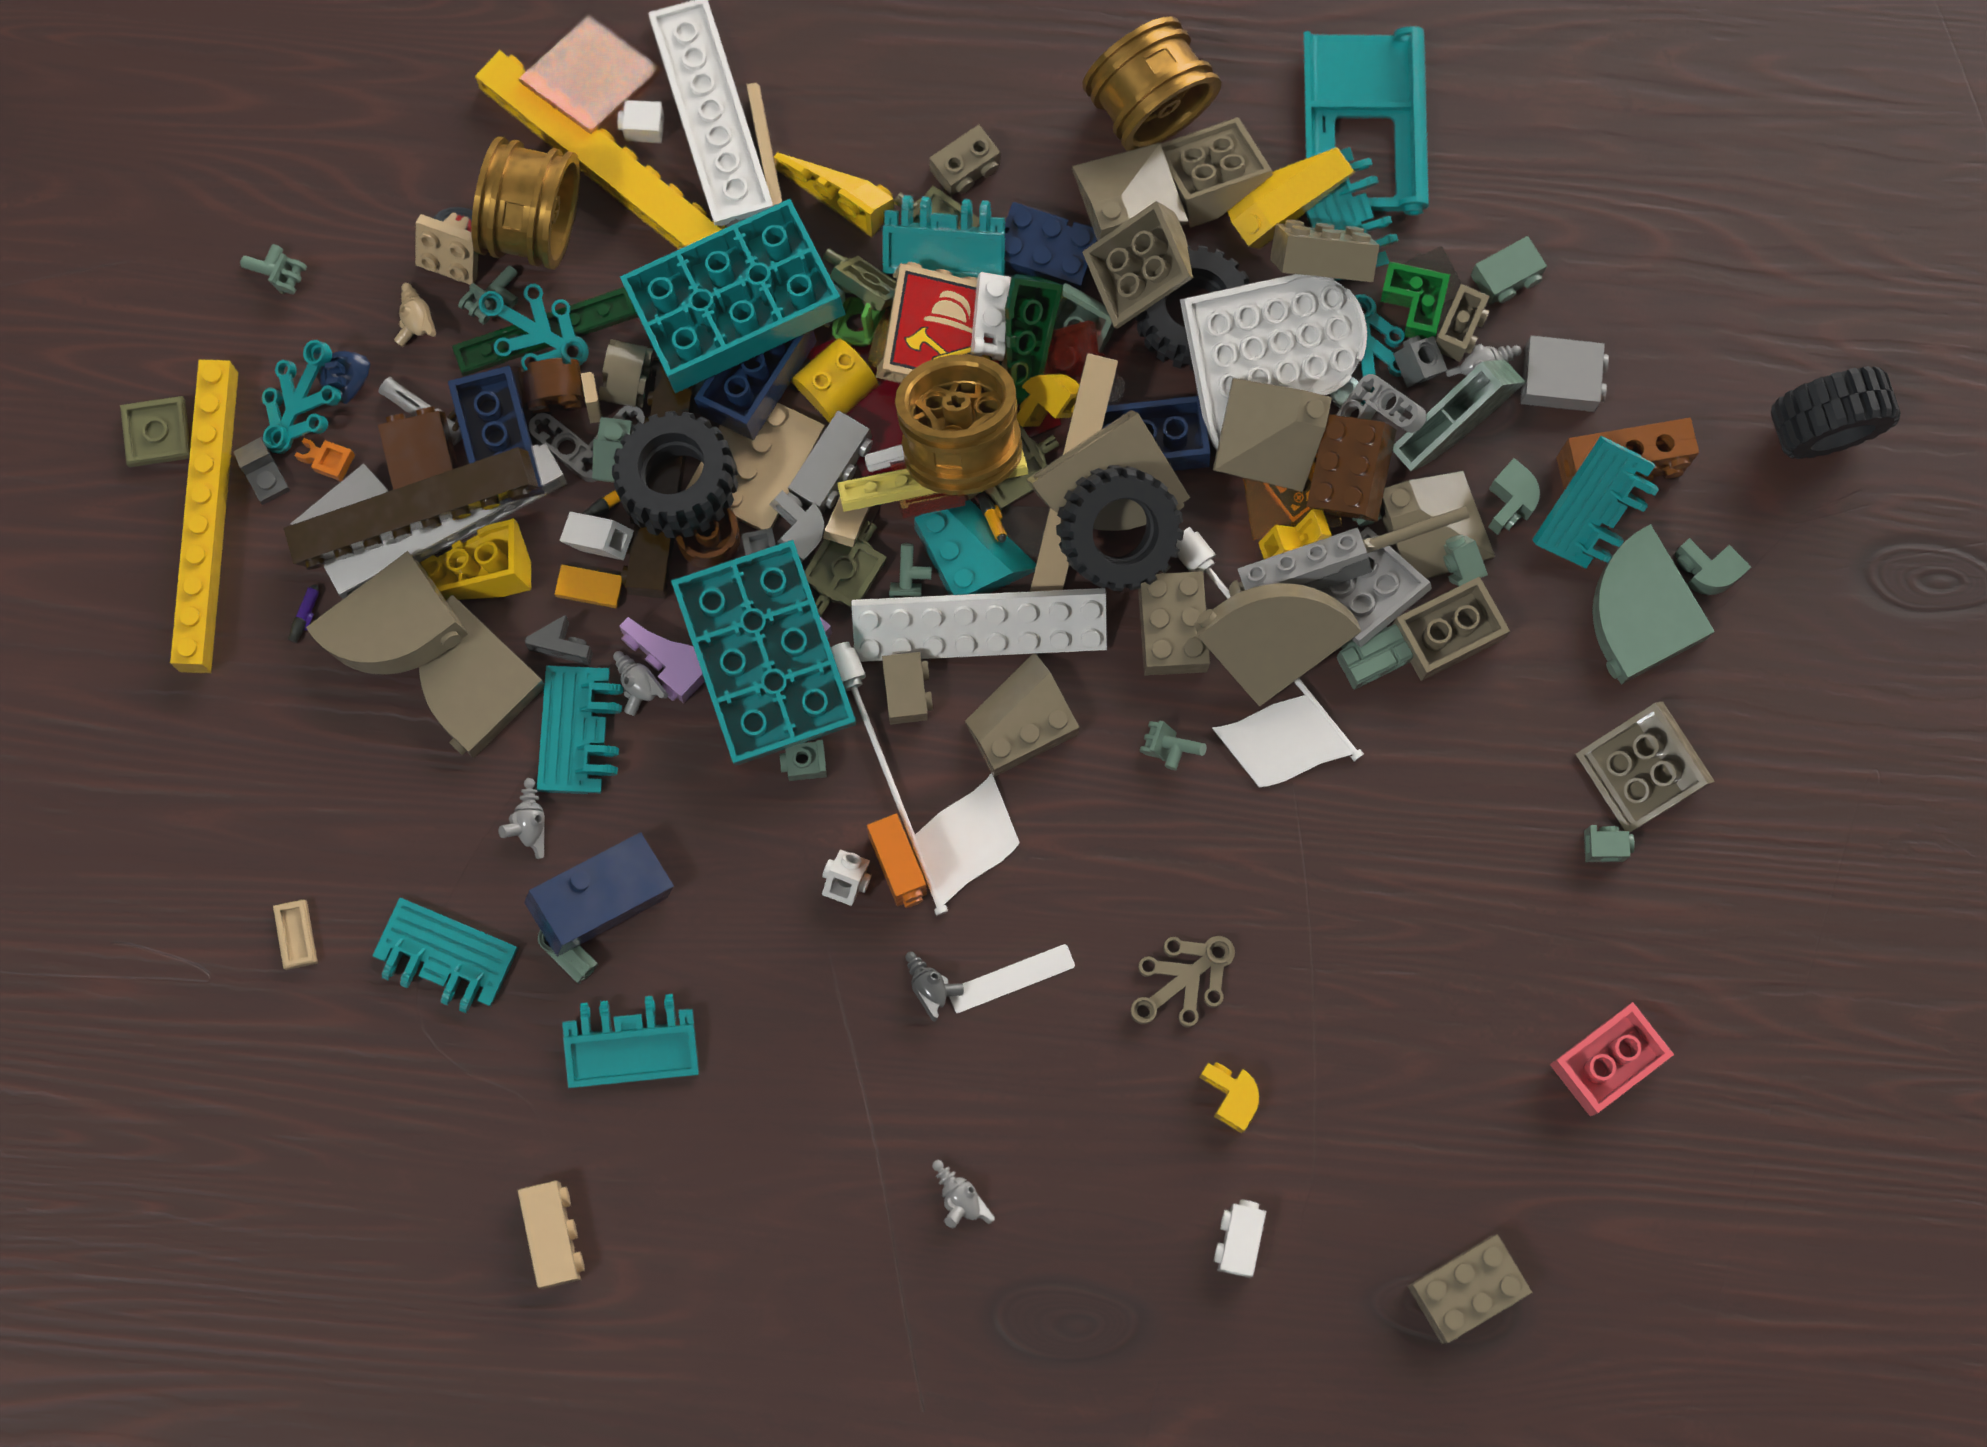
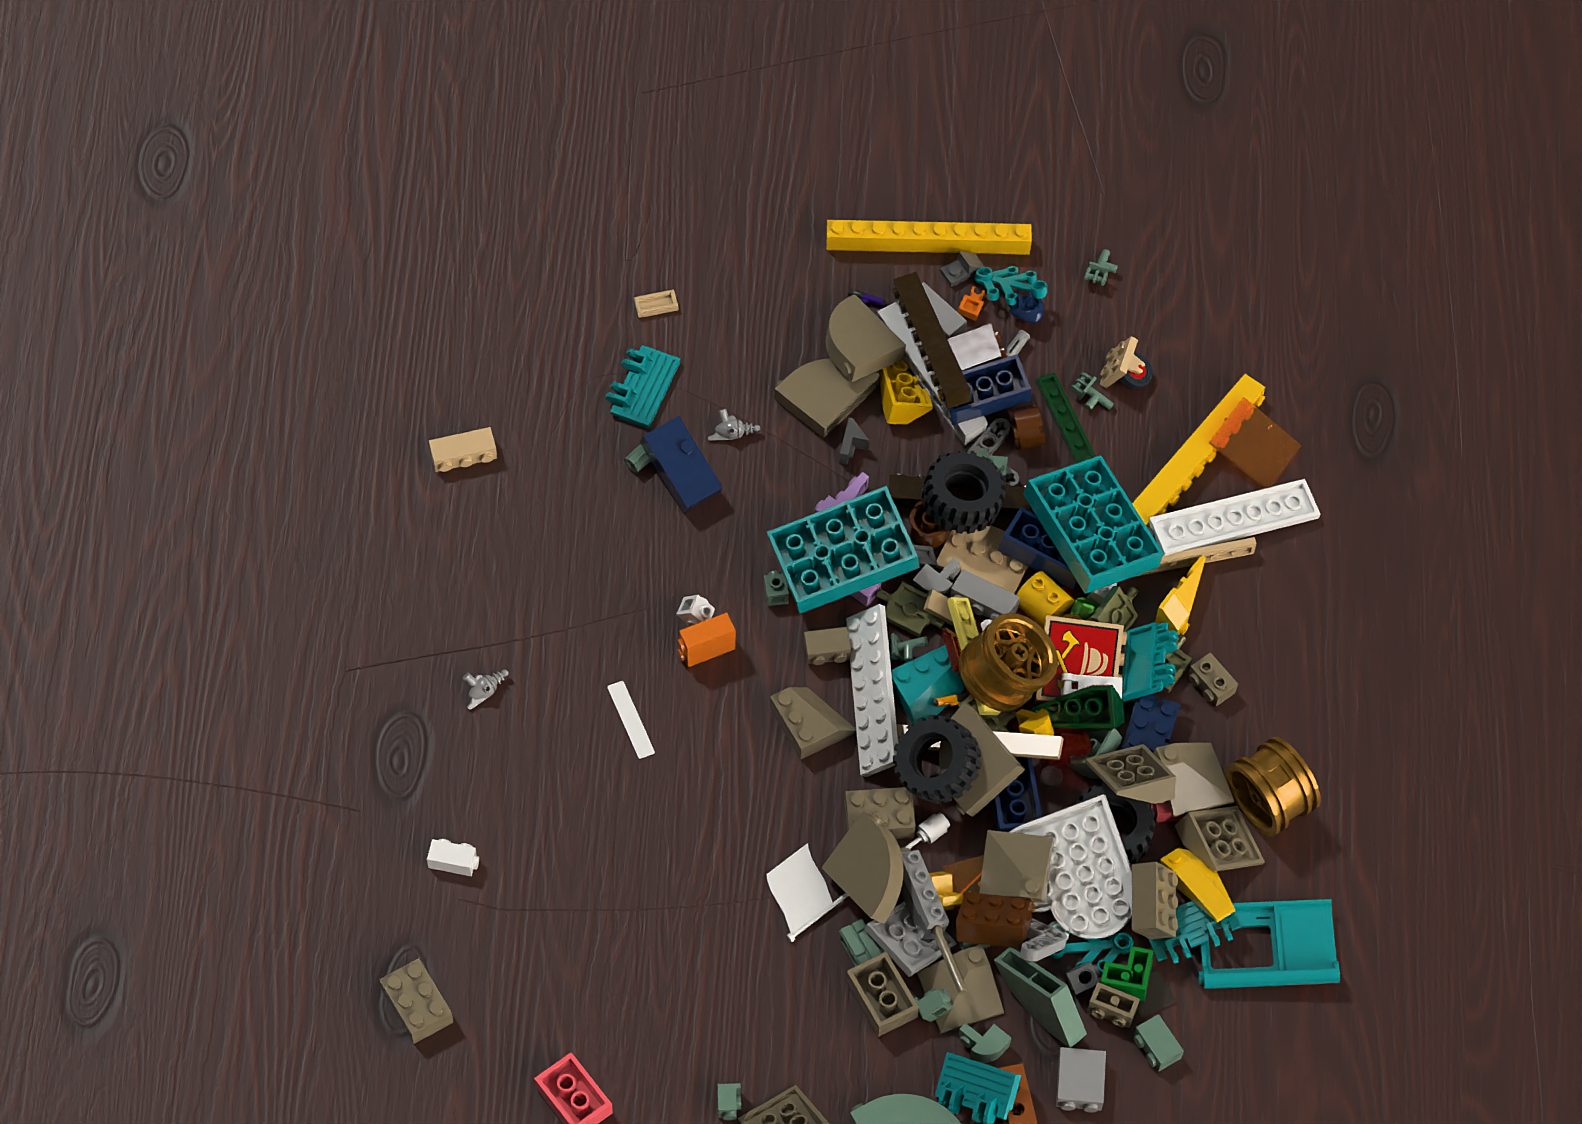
camera: 90 degrees right, 15 degrees down
olive plate [120,396,190,467] -> none
tan piece [394,283,436,347] -> none
pearl gold wheel [471,137,580,270] -> none
teal plant [478,284,589,371] -> none
teal hinge [537,666,623,794] -> none
light orange tile [555,564,623,609] -> none
white brick [559,512,634,560] -> none
teal hinge [562,994,699,1088] -> none
tan tile [581,372,602,423] -> none
dark tan brick [599,339,653,408] -> none
light grey piece [613,651,668,716] -> none
white brick [618,100,664,143] -> none
white flag [830,642,1020,916] -> none
dark grey piece [905,952,964,1021] -> none
dark tan plant [1130,936,1235,1028] -> none
sand green arm [1139,721,1207,770] -> none
yellow brick [1199,1062,1259,1133] -> none
light grey piece [1446,344,1522,377] -> none

